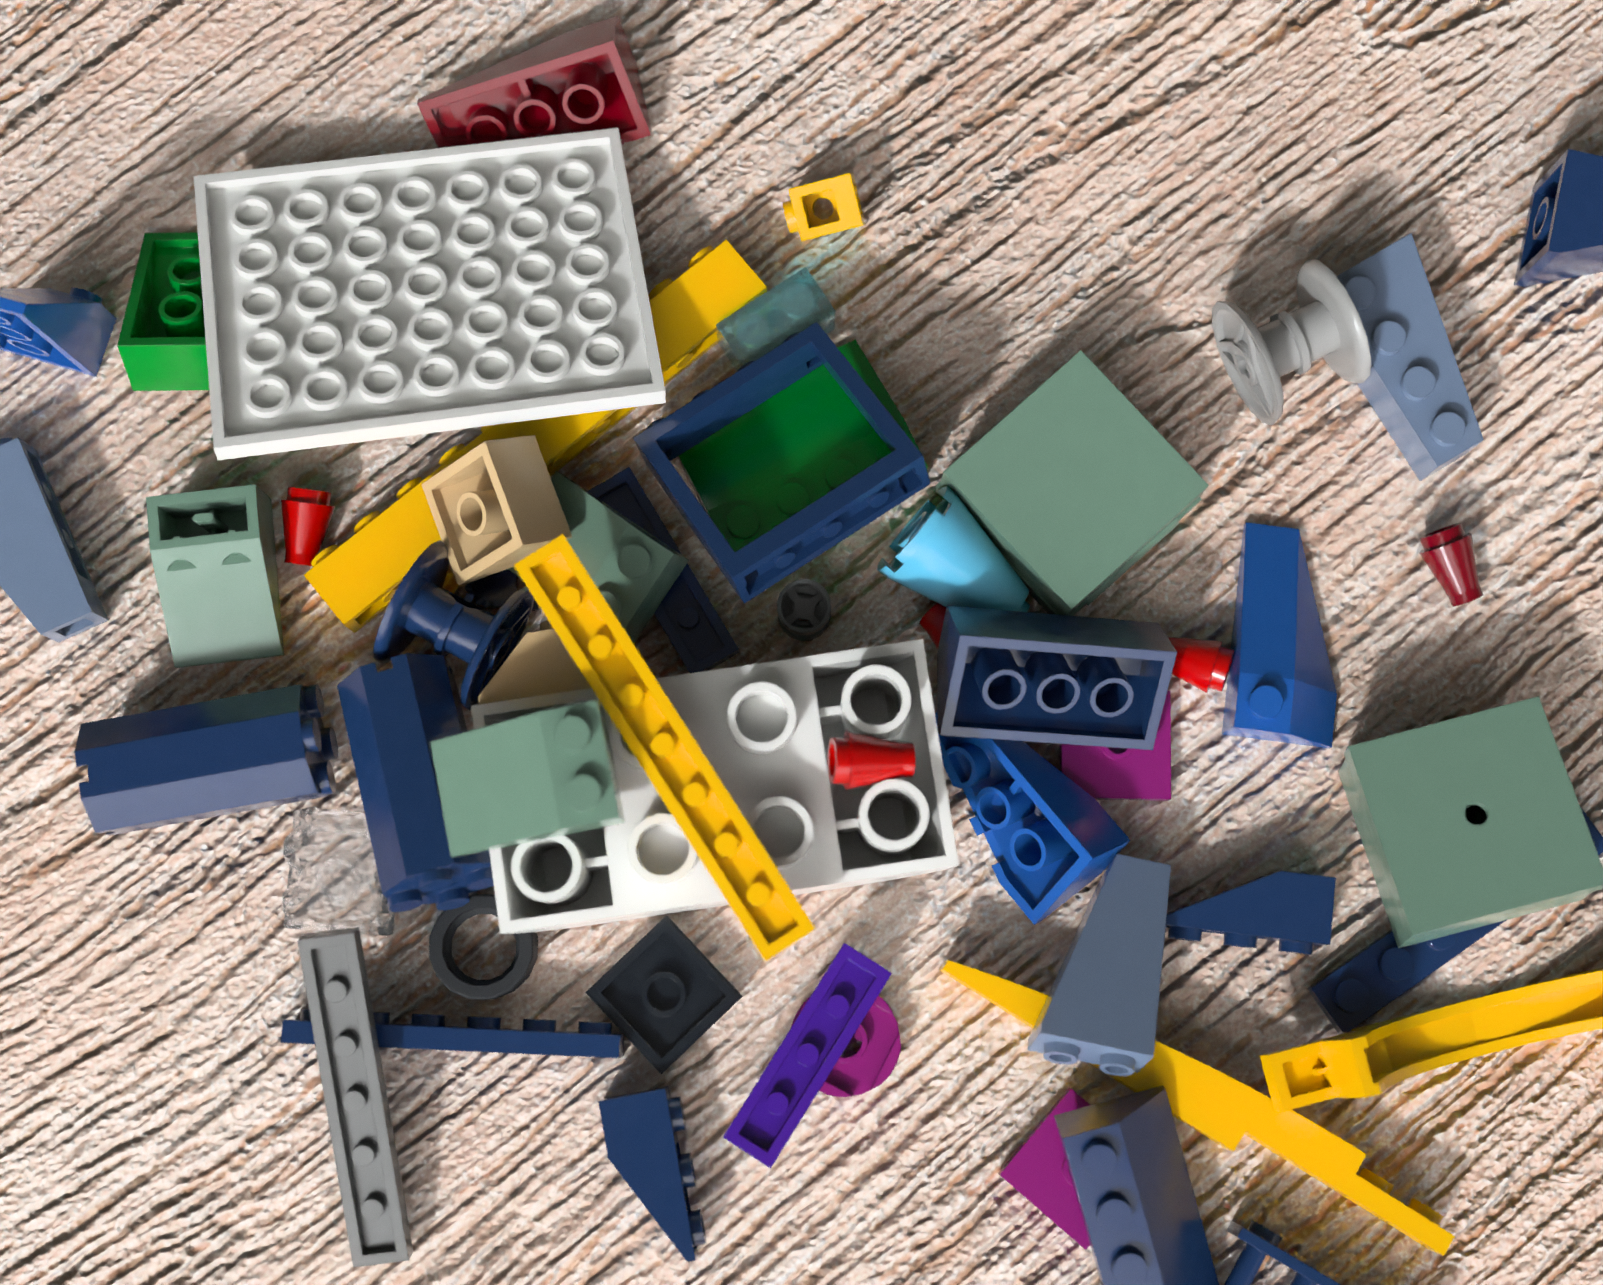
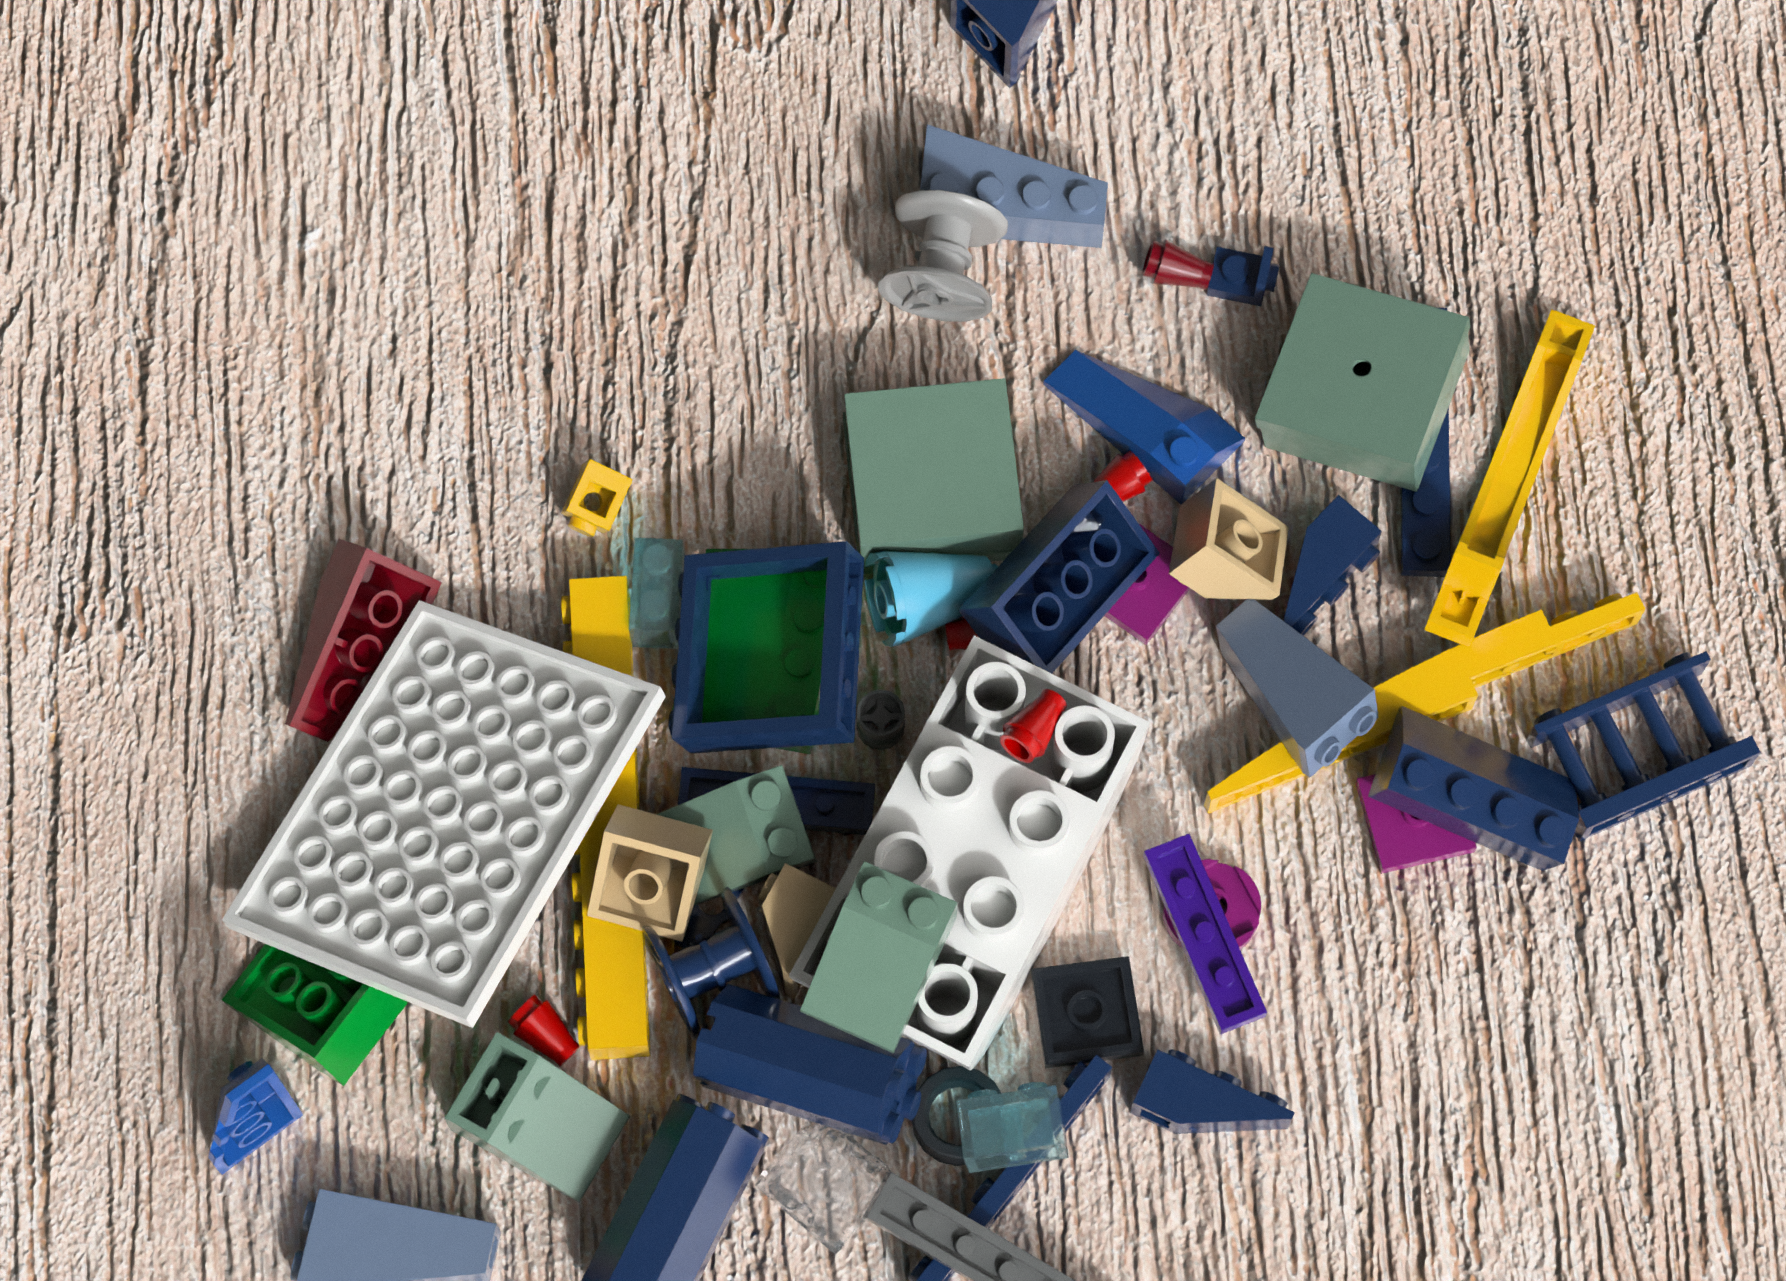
camera: 55 degrees left, 10 degrees down
yellow plate [514,534,816,962] -> none
blue wedge [935,712,1131,925] -> none
none -> clear light blue brick [956,1082,1069,1173]
none -> tan slope [1169,478,1289,600]
none -> dark blue bracket [1207,246,1280,307]

